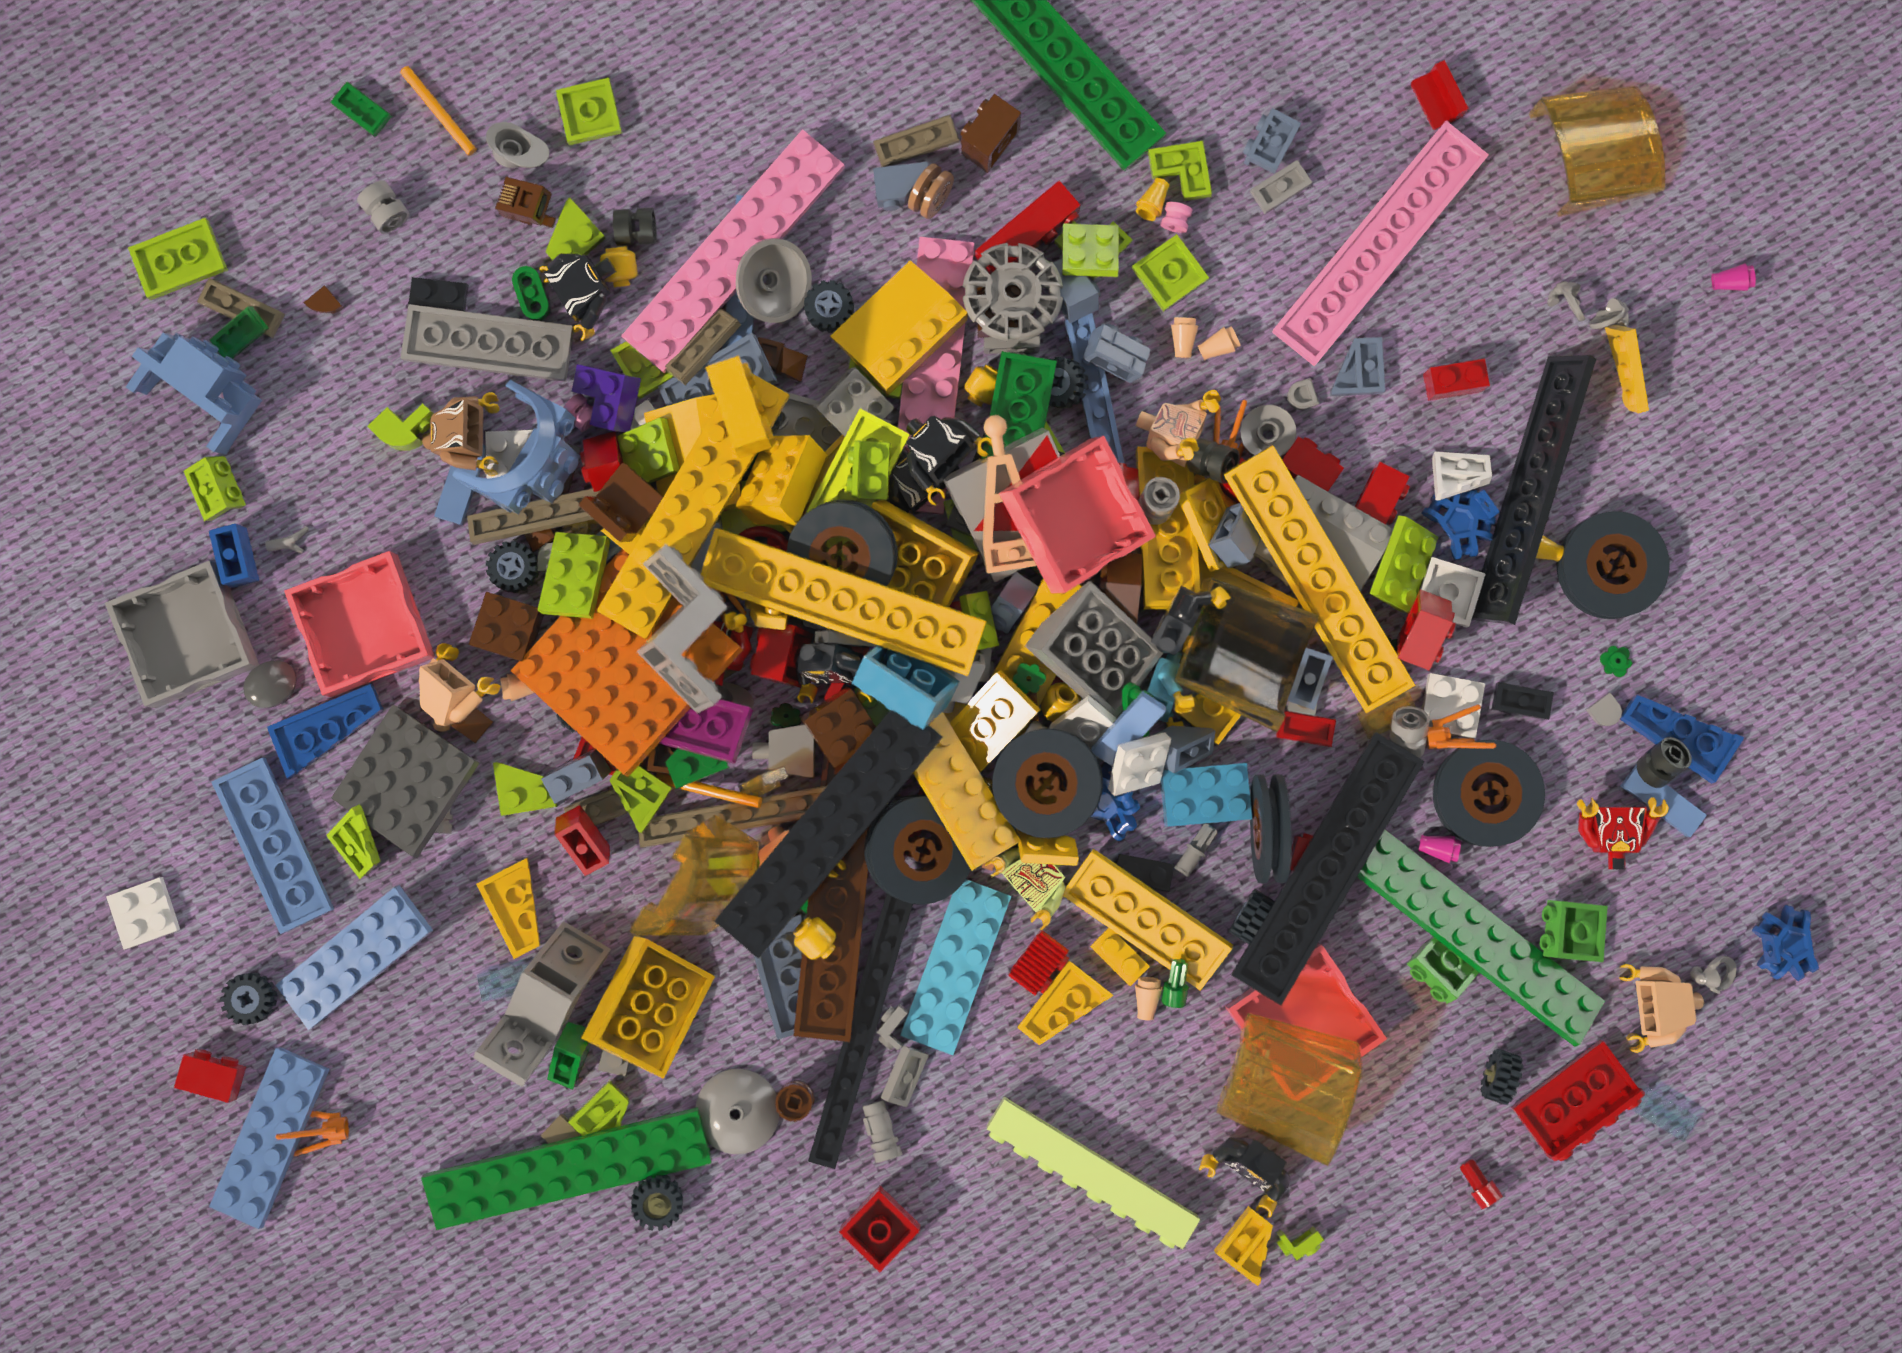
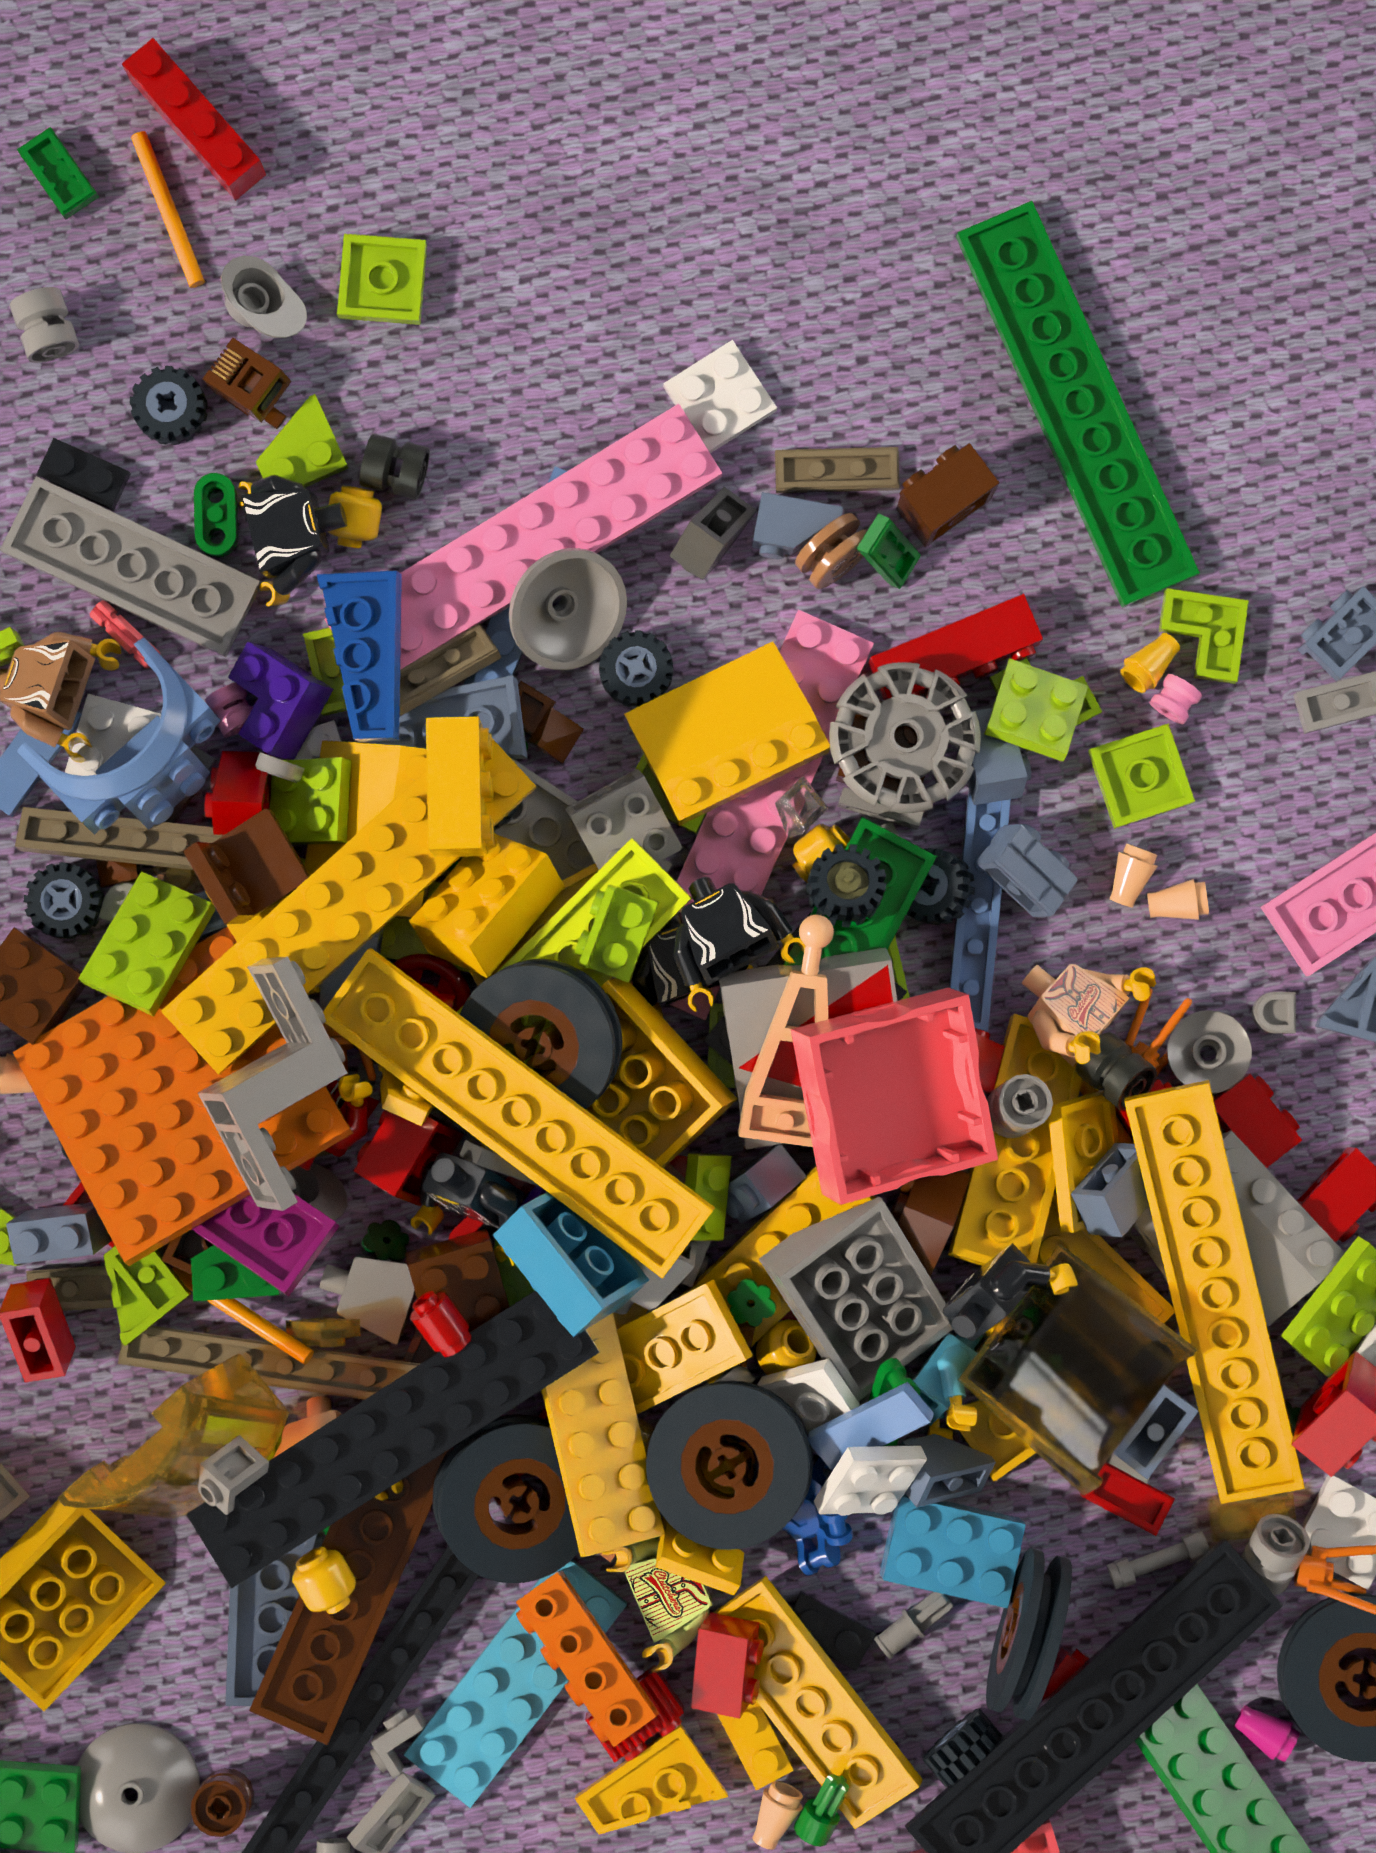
camera: 10 degrees right, 0 degrees up
none -> coral axle [90,600,161,669]
none -> red brick [122,38,266,201]
none -> black wheel [130,366,208,445]
none -> light grey bracket [198,1435,269,1515]
none -> light grey tile [255,752,305,783]
none -> blue wing [317,571,402,742]
none -> red brick [410,1291,472,1357]
none -> orange brick [516,1570,659,1747]
none -> white plate [663,340,777,453]
none -> dark grey slope [670,487,757,580]
none -> brick [691,1612,764,1719]
none -> clear slope [775,776,829,838]
none -> black wheel [806,844,886,927]
none -> green plate [856,513,921,589]
none -> light grey bar [1106,1531,1210,1589]

